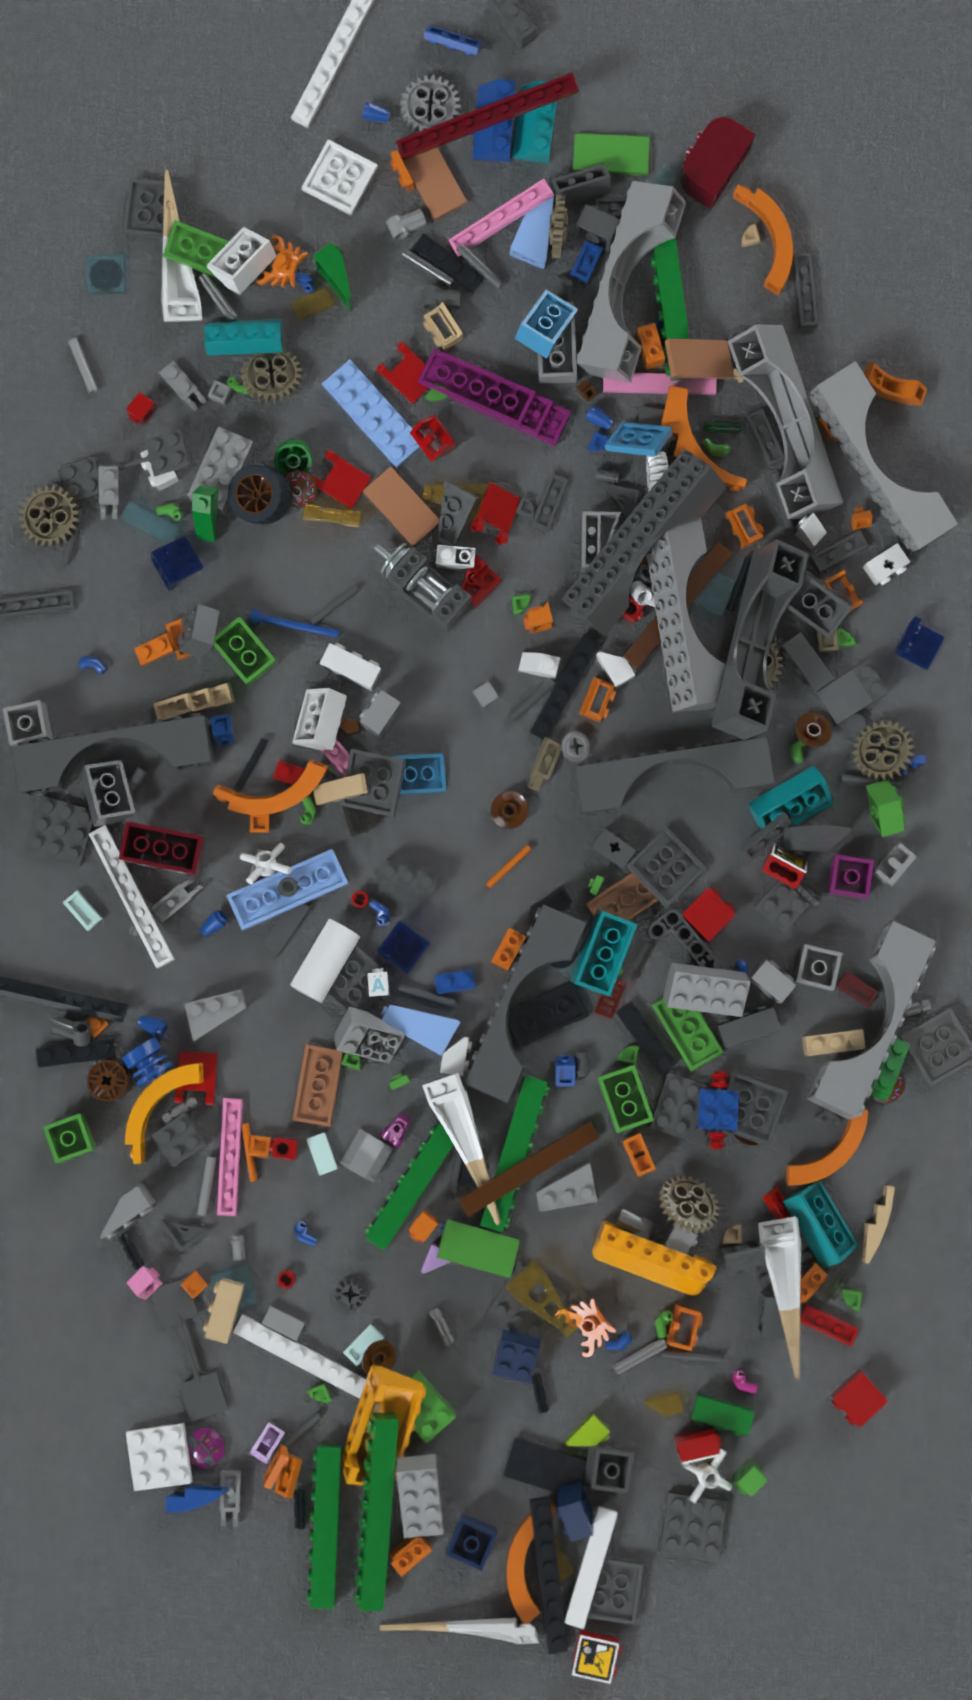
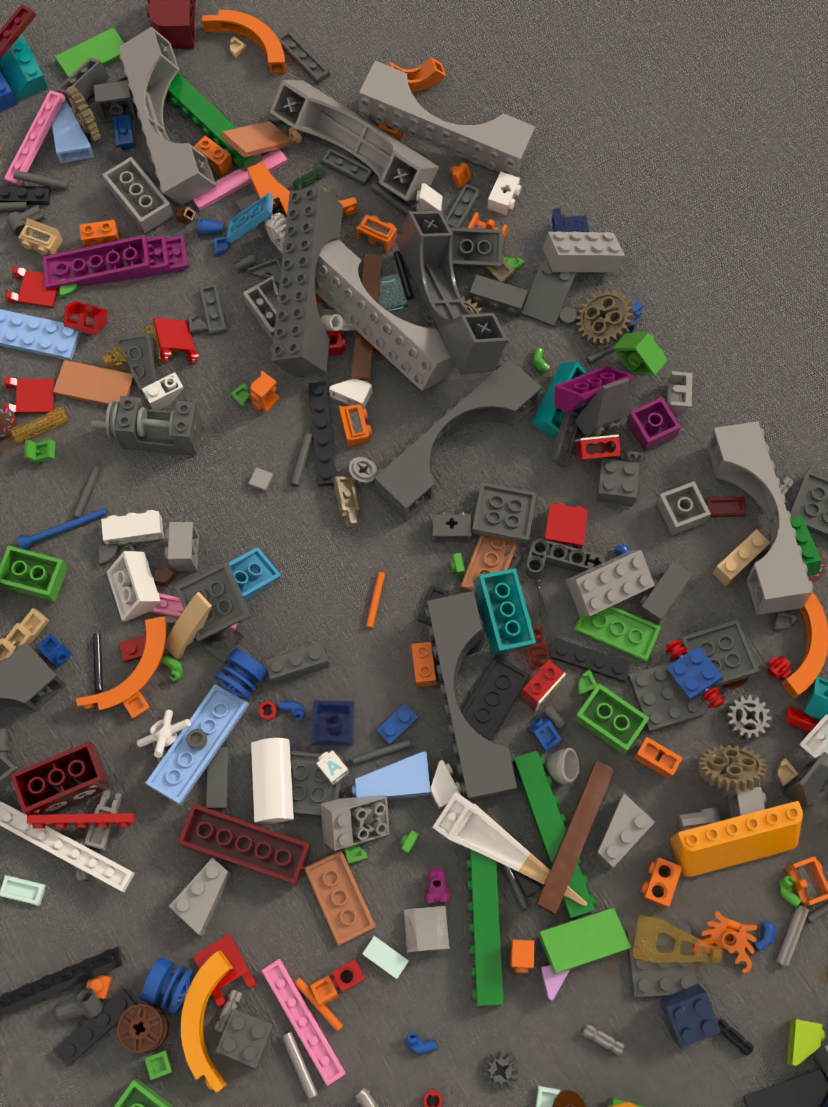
camera: 35 degrees left, 15 degrees down
blue cone [138,1015,168,1038] -> none
blue cone [199,910,228,937] -> none
red slope [461,554,502,608] -> none
reddish brown dish [490,791,529,829] -> none
dark azure slope [514,290,578,359] -> none
white slope [518,652,560,679] -> none
light grey brick [748,960,796,1004] -> none
reddish brown dish [795,712,832,748] -> none
none -> bright green bracket [24,439,55,463]
none -> red plate [27,813,136,829]
none -> orange brick [80,220,120,248]
none -> bright green plate [145,1050,173,1080]
none -> dark red brick [178,804,311,886]
none -> blue wheel [214,648,268,700]
none -> red piece [520,660,566,712]
none -> light grey brick [542,231,625,272]
none -> light grey hat [546,748,579,785]
none -> magenta slope [554,366,634,412]
none -> orange brick [641,857,682,908]
none -> light grey gear [726,695,771,740]
none -> red gear [766,655,792,680]

